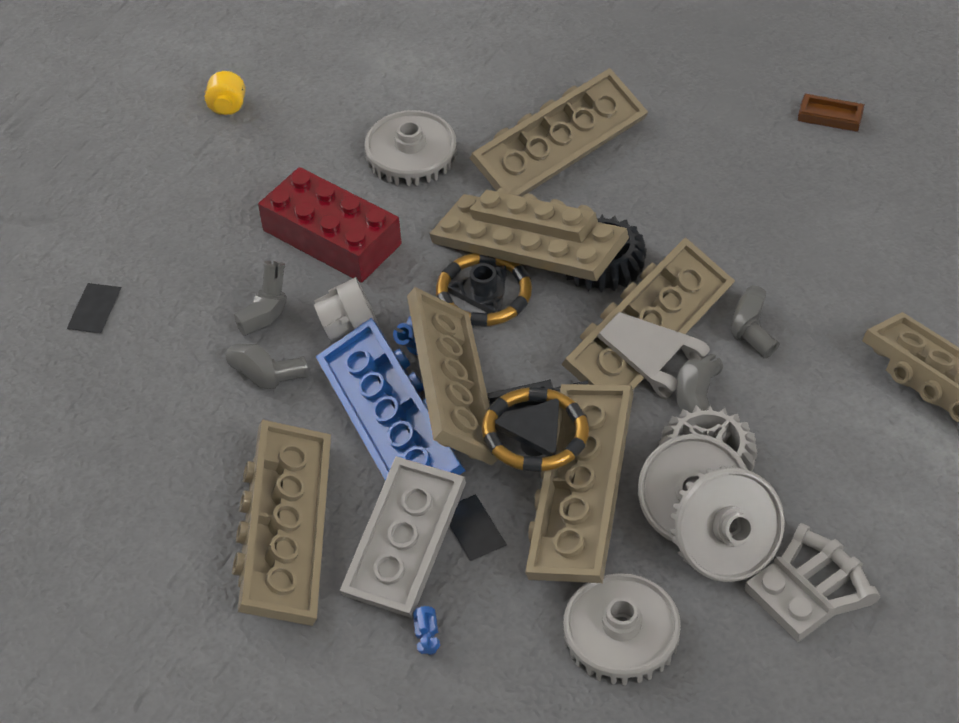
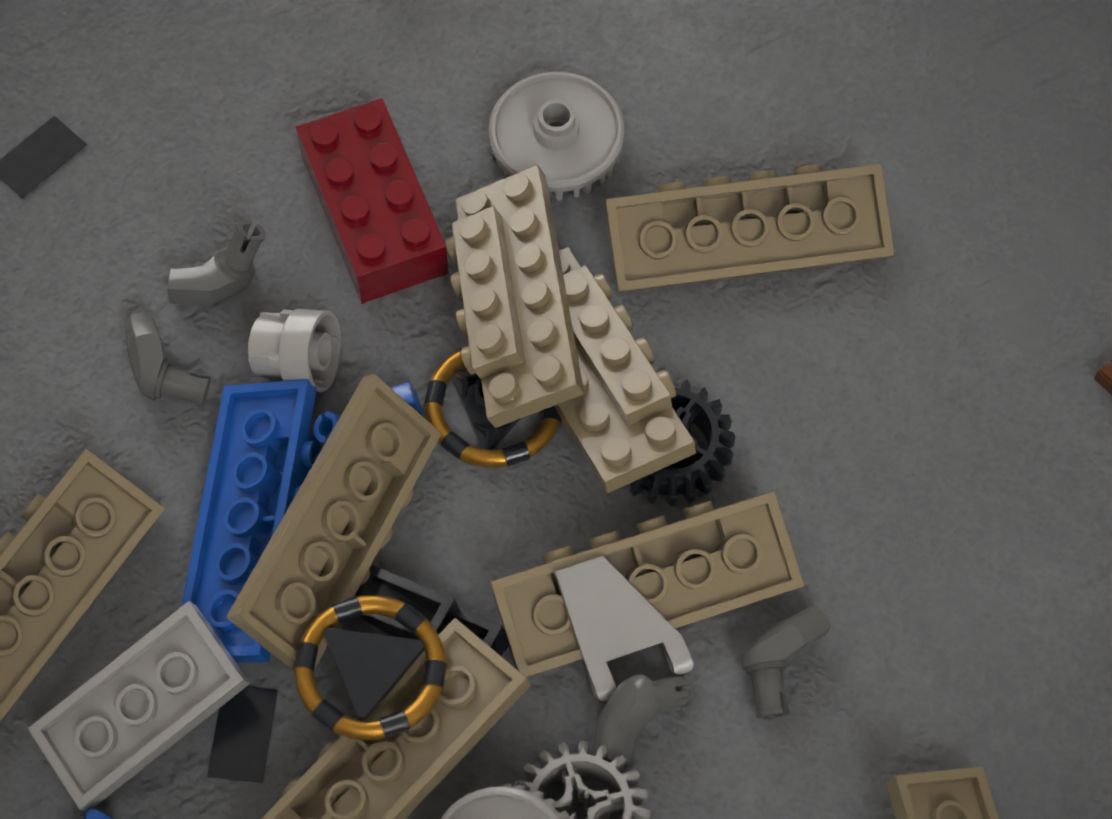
camera: 30 degrees right, 15 degrees up
none -> dark tan plate [446,165,584,428]

